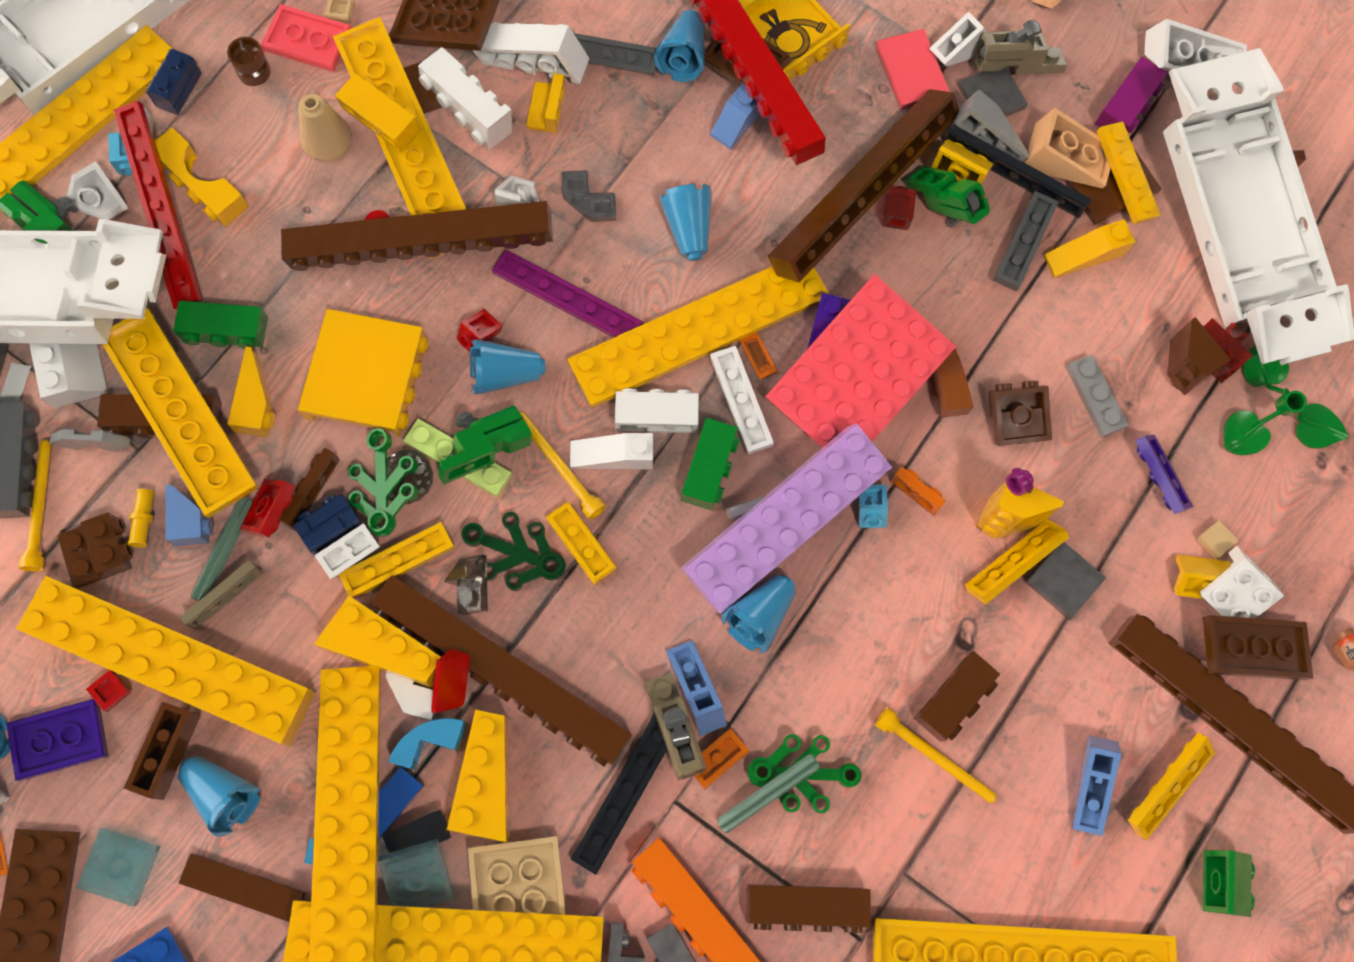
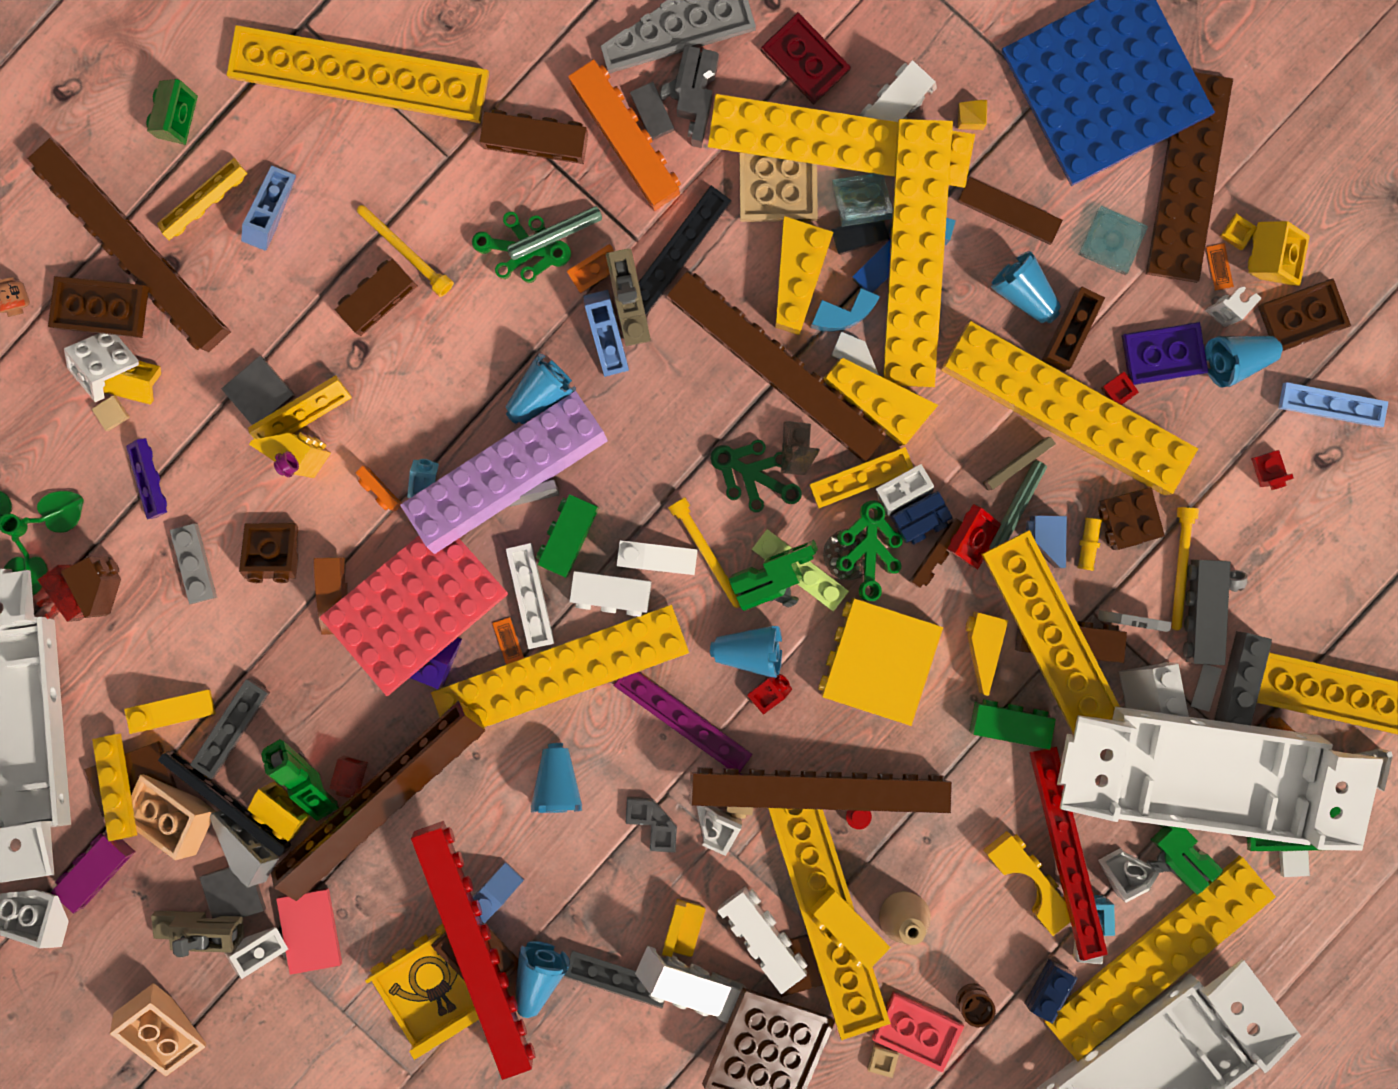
camera: 170 degrees left, 15 degrees up
red slope [431,649,470,713] -> none
yellow tile [545,501,617,585] -> none

